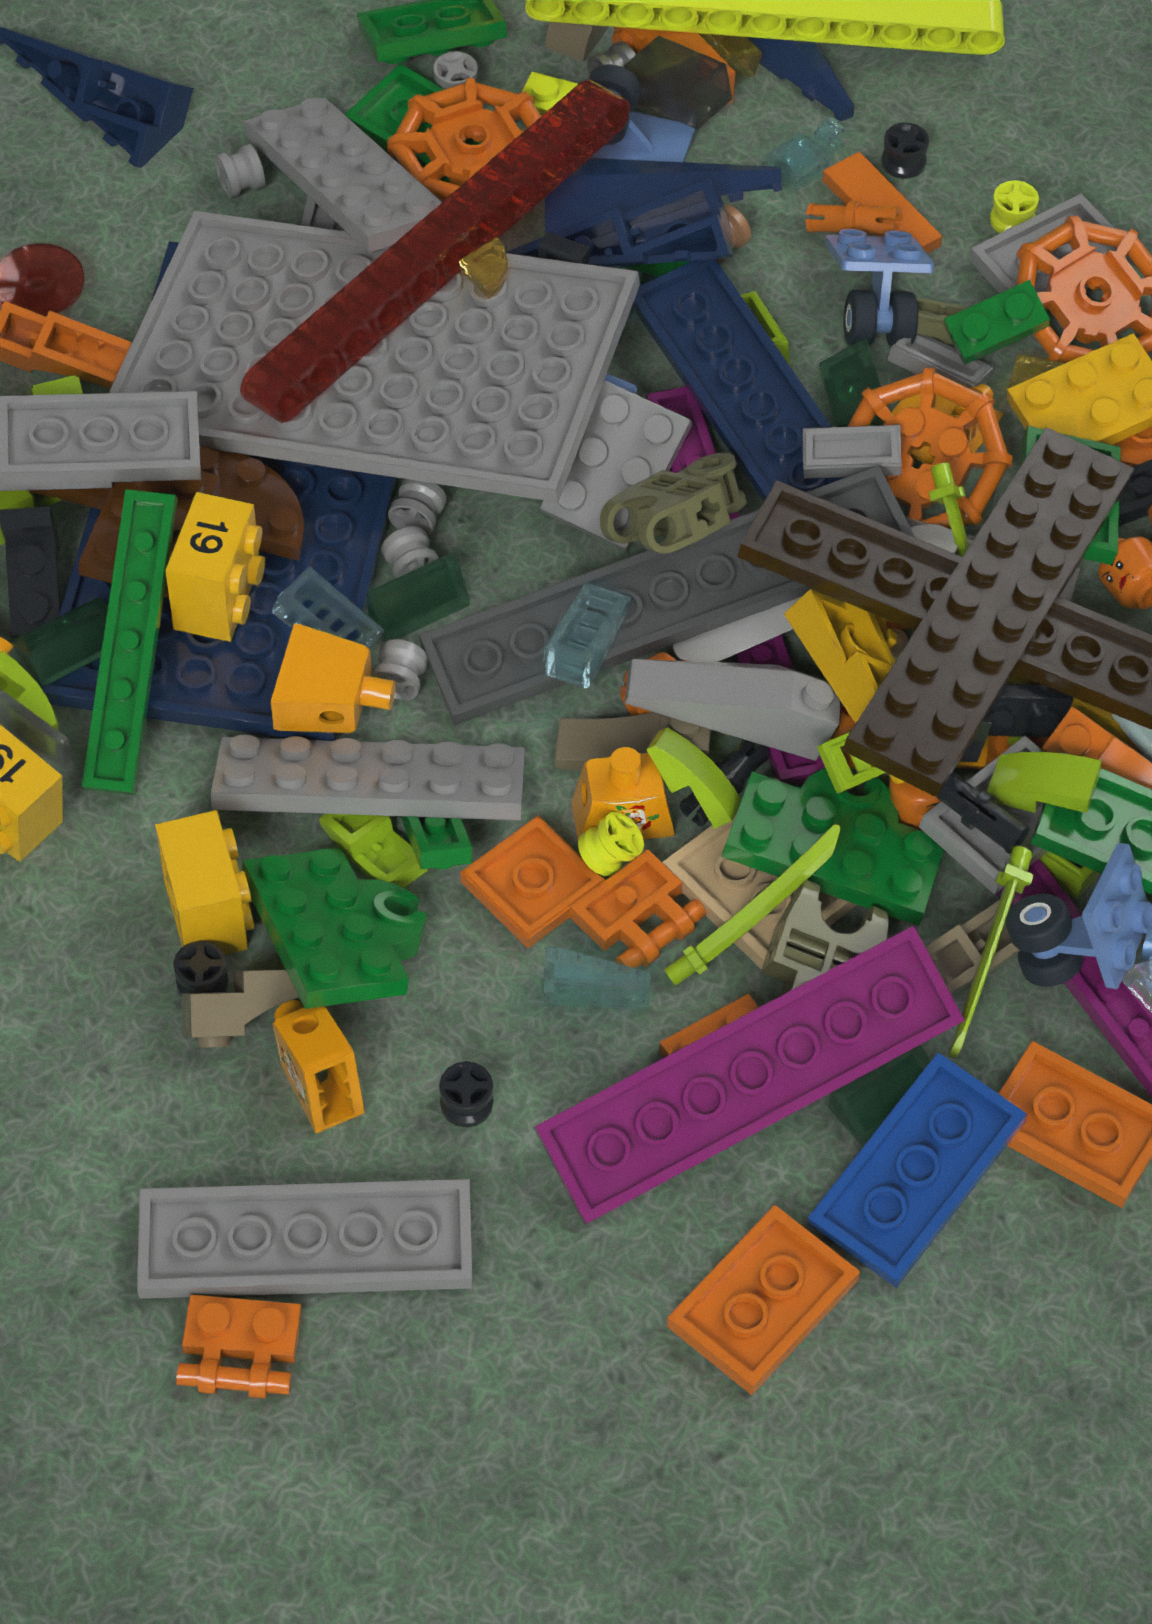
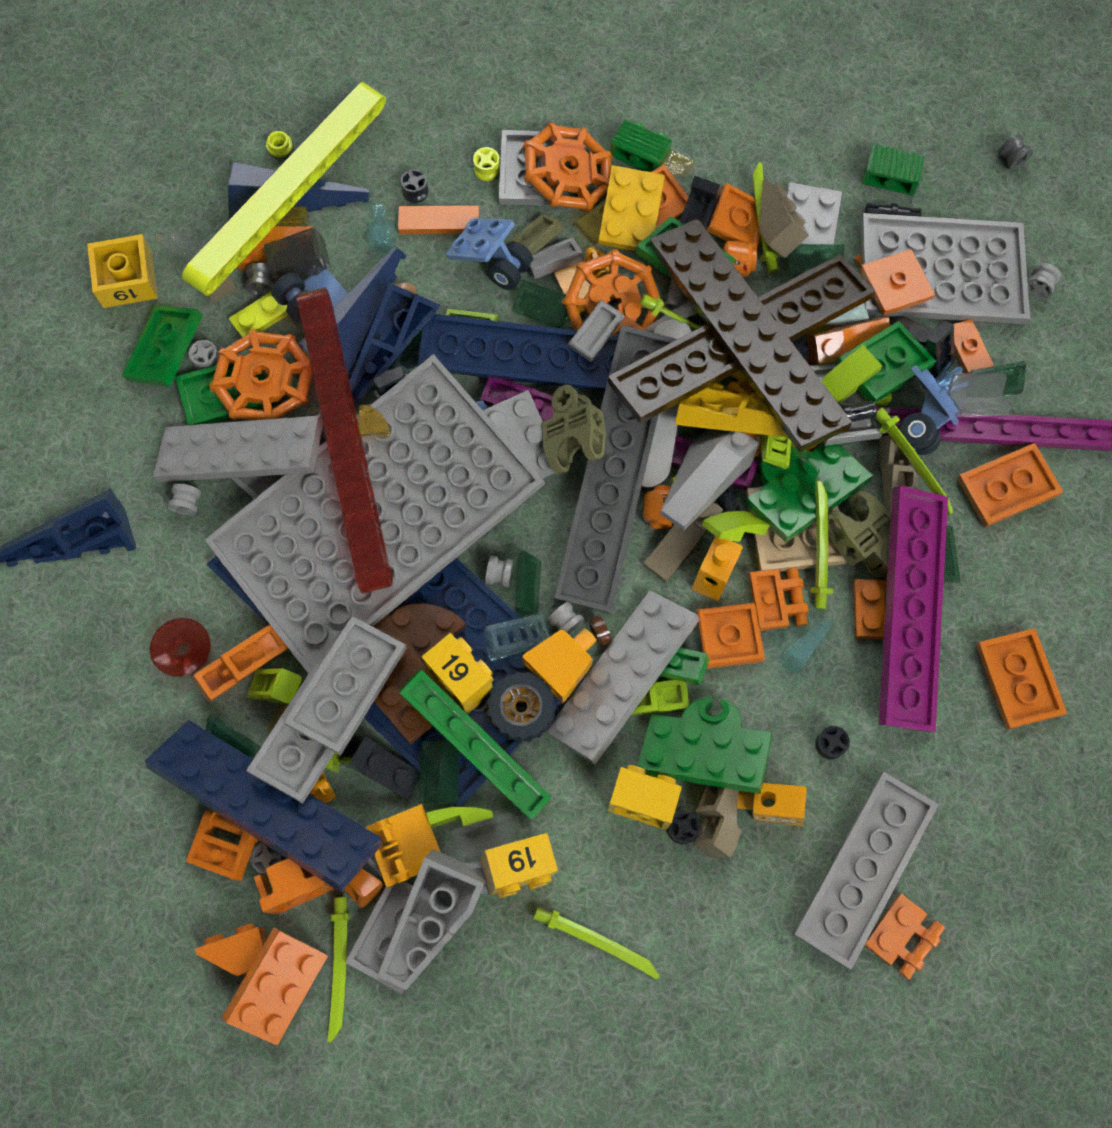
camera: 55 degrees left, 15 degrees up
light grey wheel [388,479,447,536] -> none
clear light blue slope [543,582,631,688] -> none
neon yellow wheel [578,811,644,876] -> none
orange pin [806,201,902,235] -> none
blue plate [808,1052,1027,1288] -> none
green plate [944,280,1050,365] -> none
none -> black wheel [487,672,555,743]
none -> reddish brown tile [589,615,612,646]

